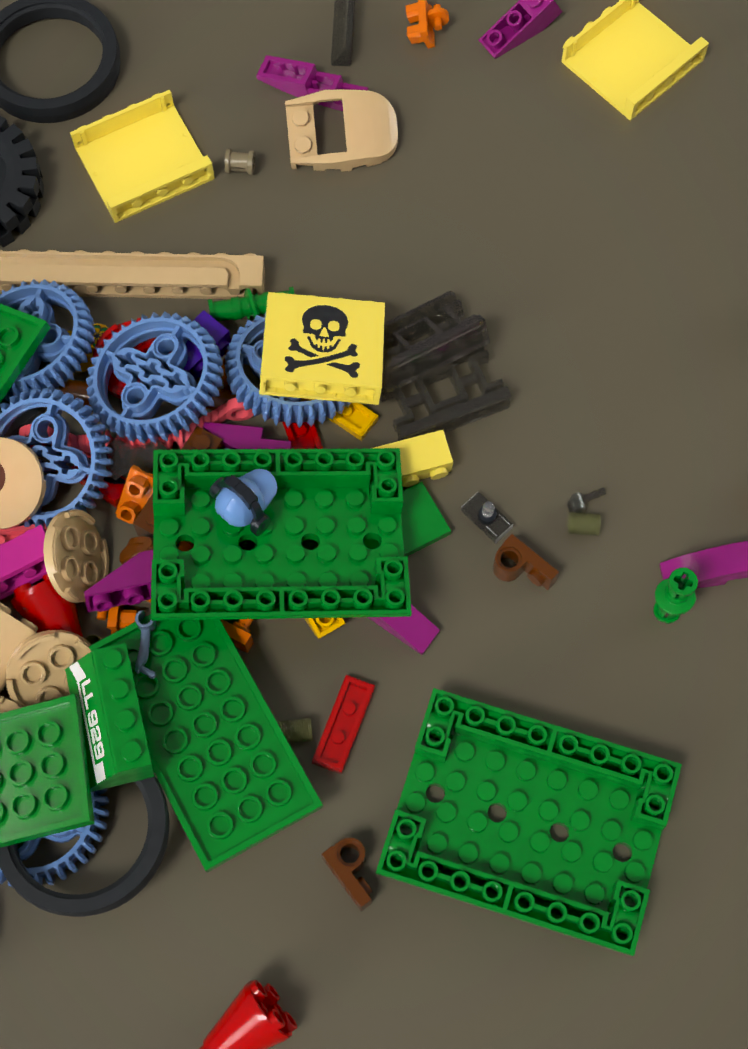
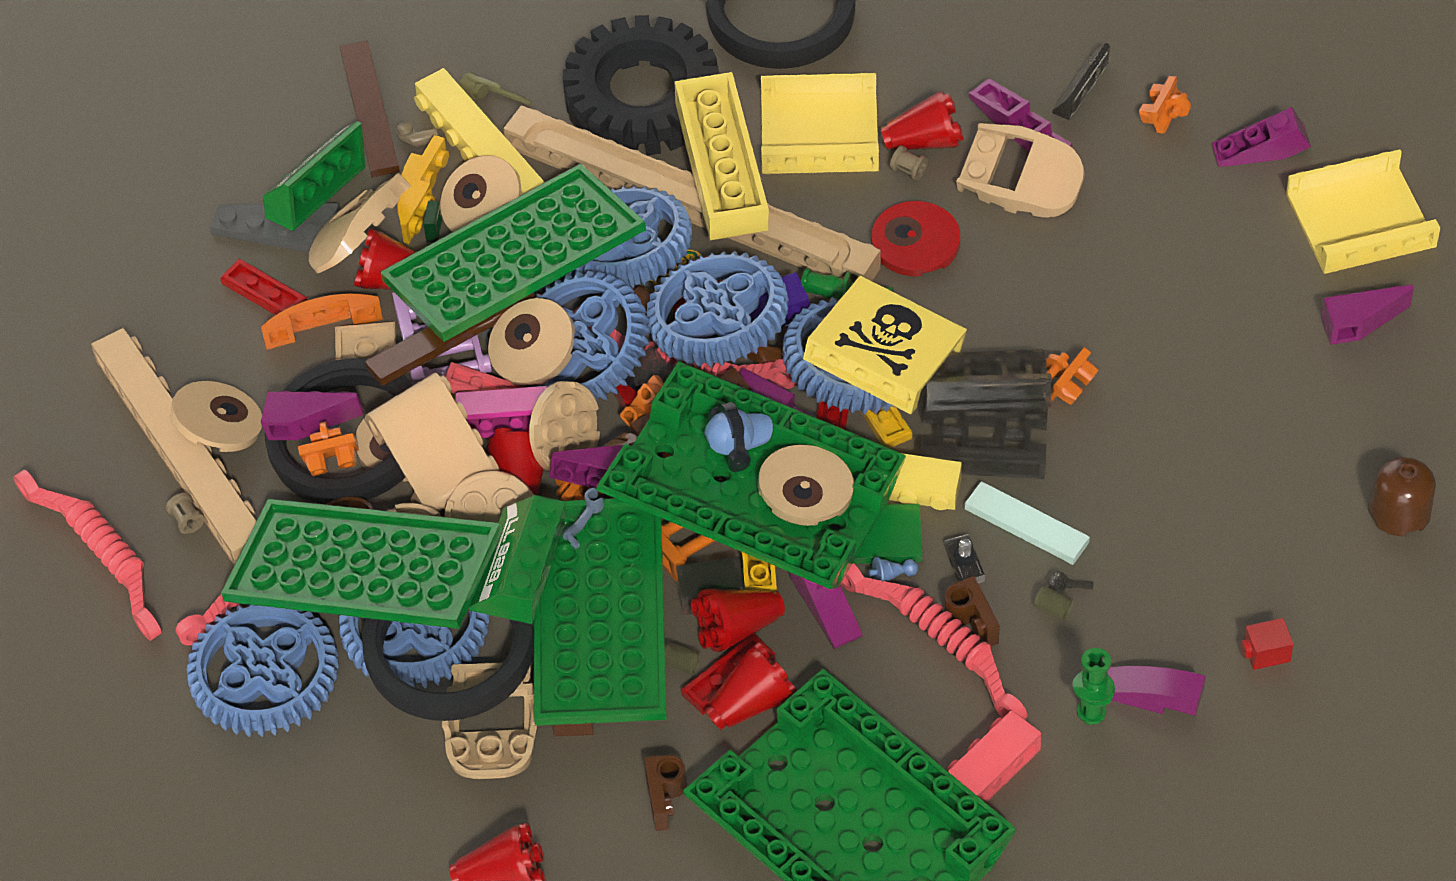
camera: 30 degrees right, 15 degrees down
none -> tan slope [442,662,537,779]
none -> light yellow brick [675,72,769,240]
none -> clear smoke brick [676,557,745,615]
none -> red cone [691,588,785,652]
none -> red cone [704,642,797,731]
none -> tan tile [758,445,854,525]
none -> coral piece [841,563,1028,720]
none -> medium blue piece [868,556,918,582]
none -> red tile [871,201,960,277]
none -> red cone [881,91,964,150]
none -> coral brick [946,710,1042,803]
none -> light aqua tile [965,481,1090,565]
none -> orange hips [1044,347,1099,405]
none -> magenta slope [1321,284,1414,345]

